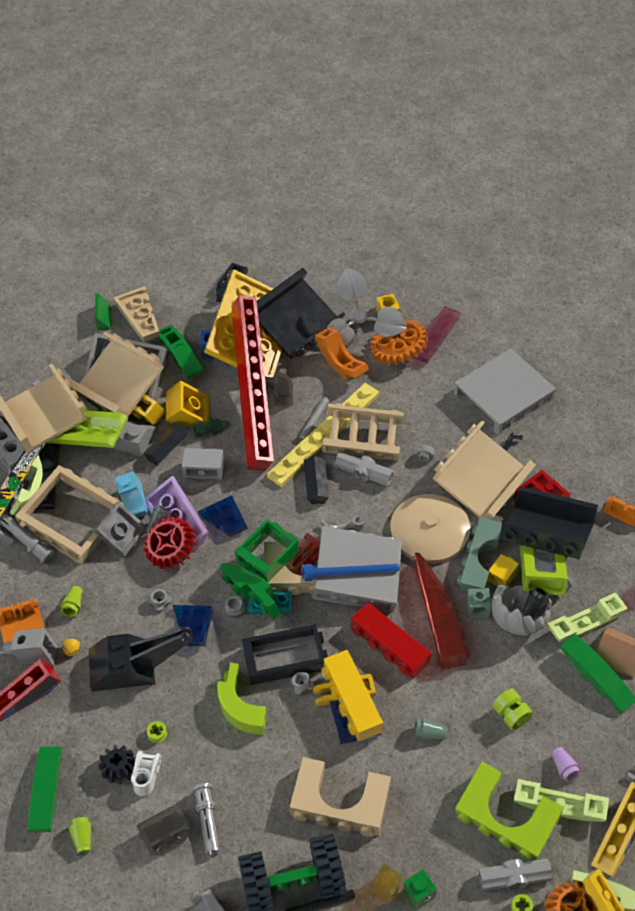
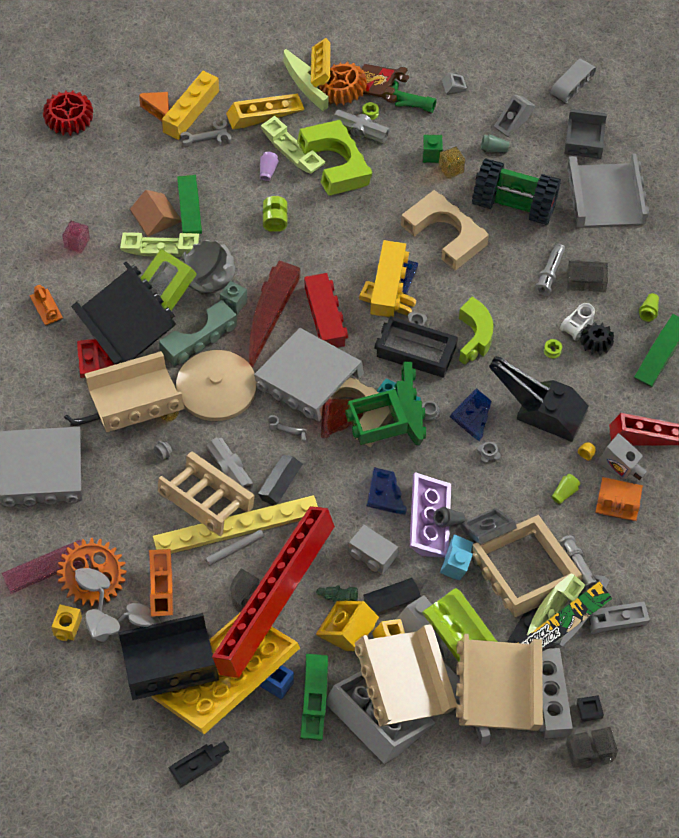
camera: 150 degrees left, 5 degrees up
green slope [95,293,111,330] -> none
tan wing [114,286,160,342] -> none
red gear [143,516,197,571] -> none
blue piece [301,564,400,581] -> none
sand green cone [414,718,447,740] -> none
yellow brick [488,554,519,587] -> none
black cone [522,587,549,619] -> none

